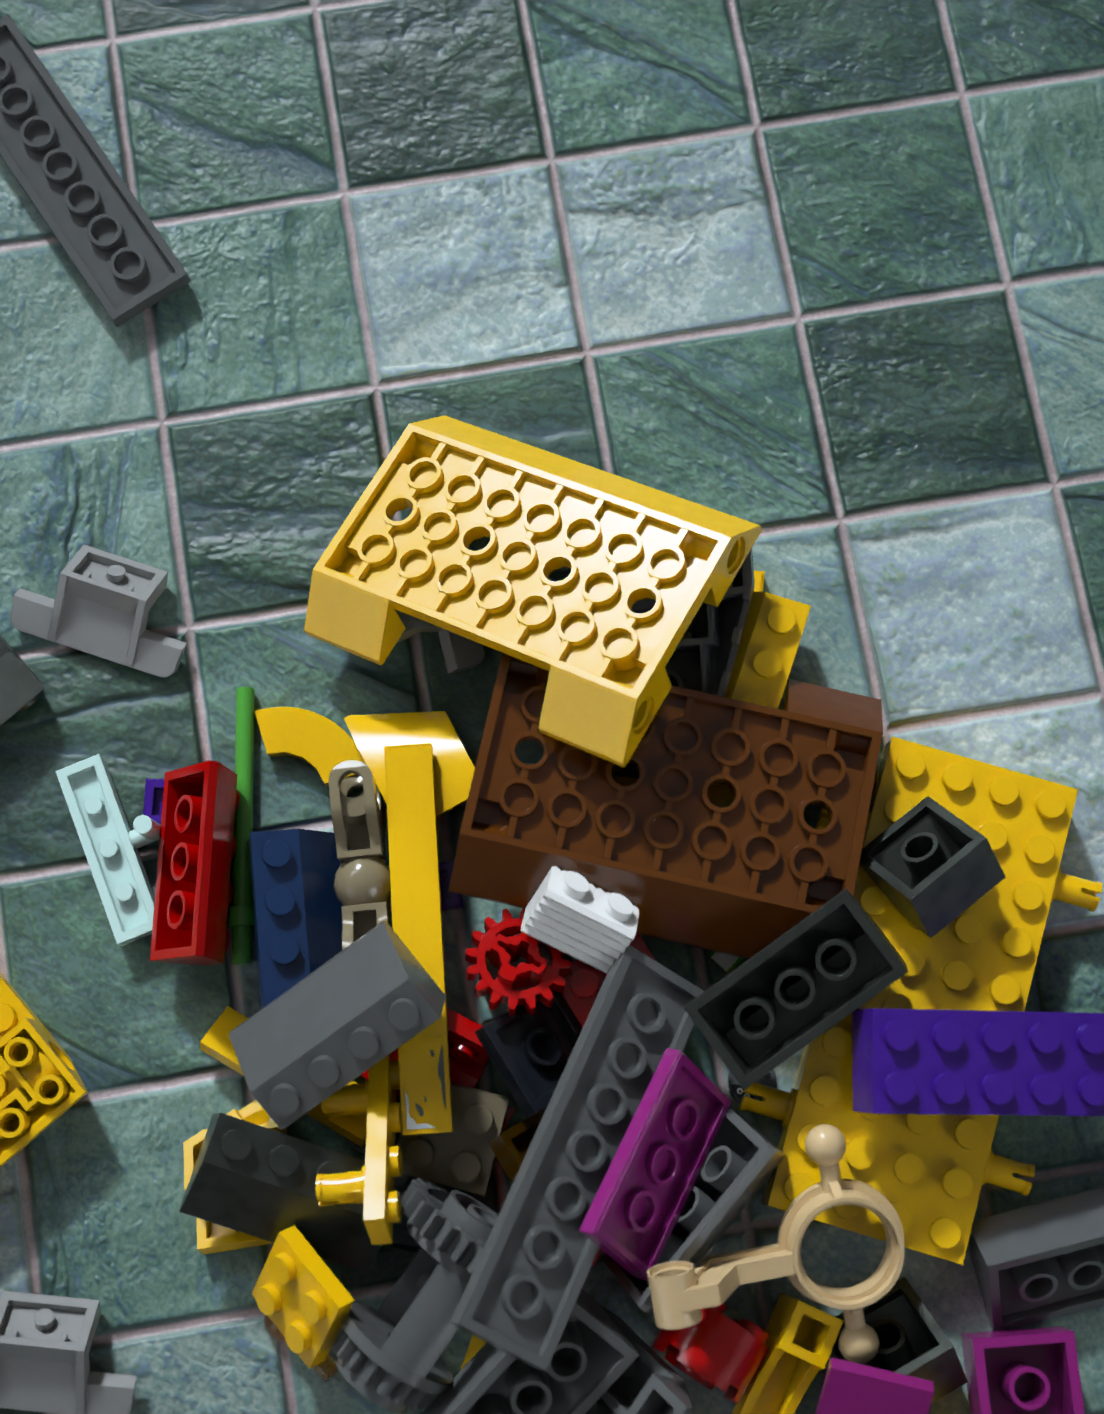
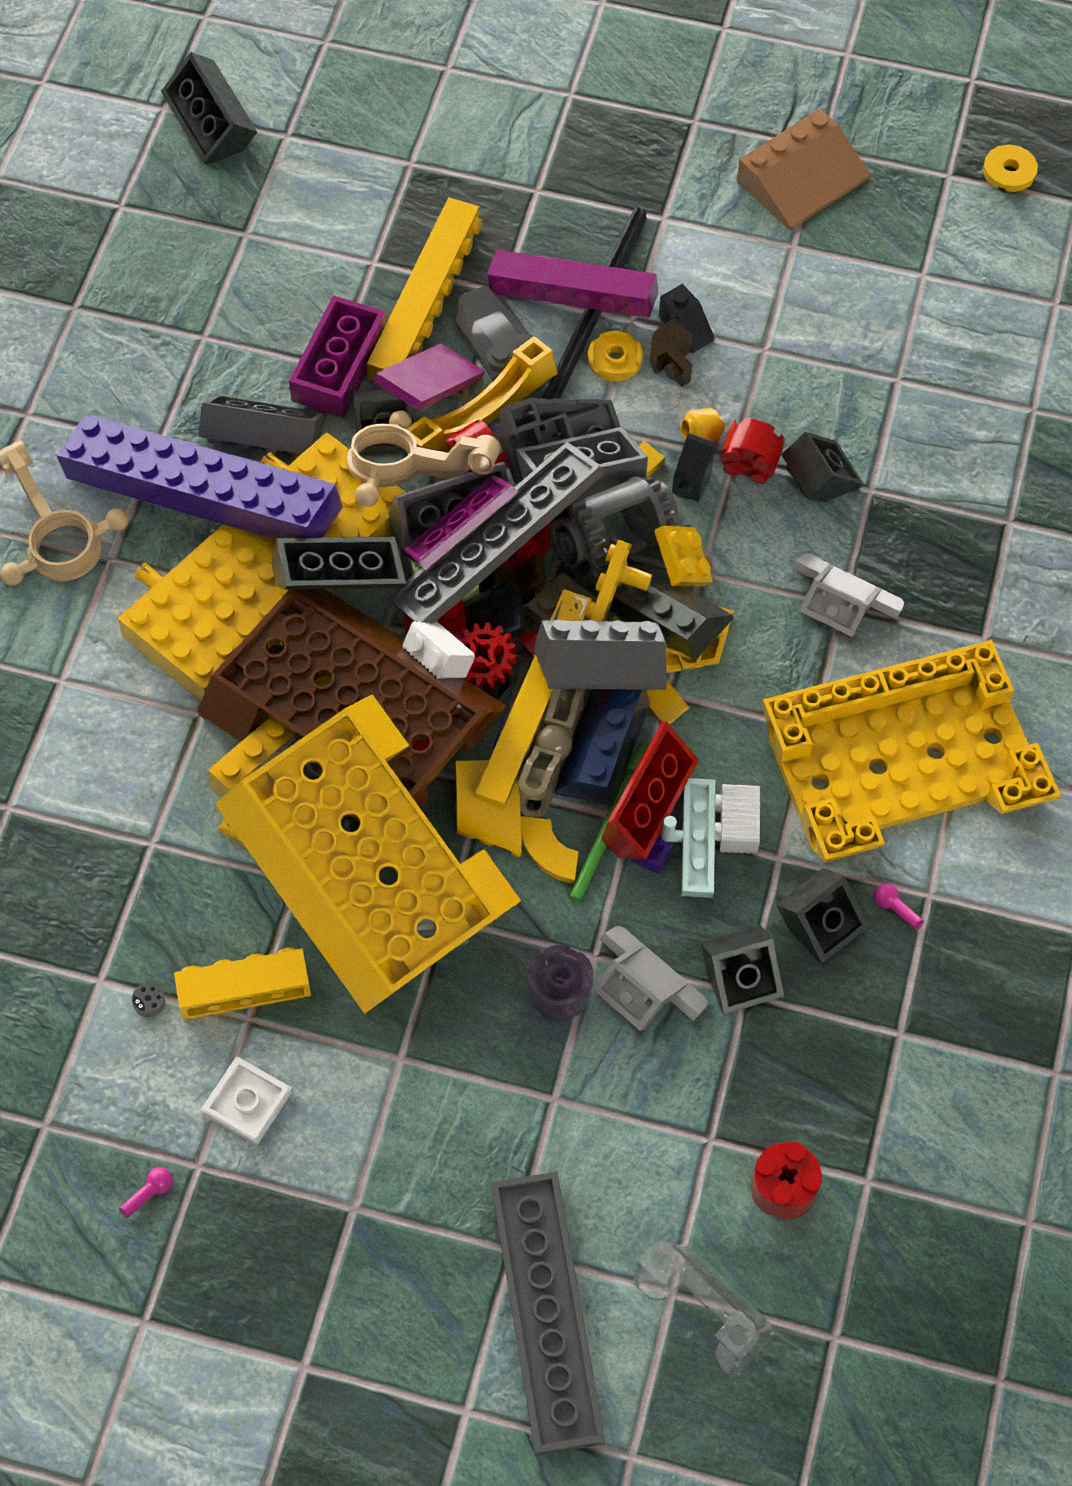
camera: 160 degrees left, 15 degrees down
pearl dark grey slope [859,796,1006,938] -> none
none -> dark pink bar [119,1167,173,1218]
none -> dark grey tile [132,983,166,1017]
none -> yellow brick [174,948,311,1020]
none -> white tile [200,1056,293,1145]
none -> clear purple brick [528,945,593,1020]
none -> white brick [715,784,760,854]

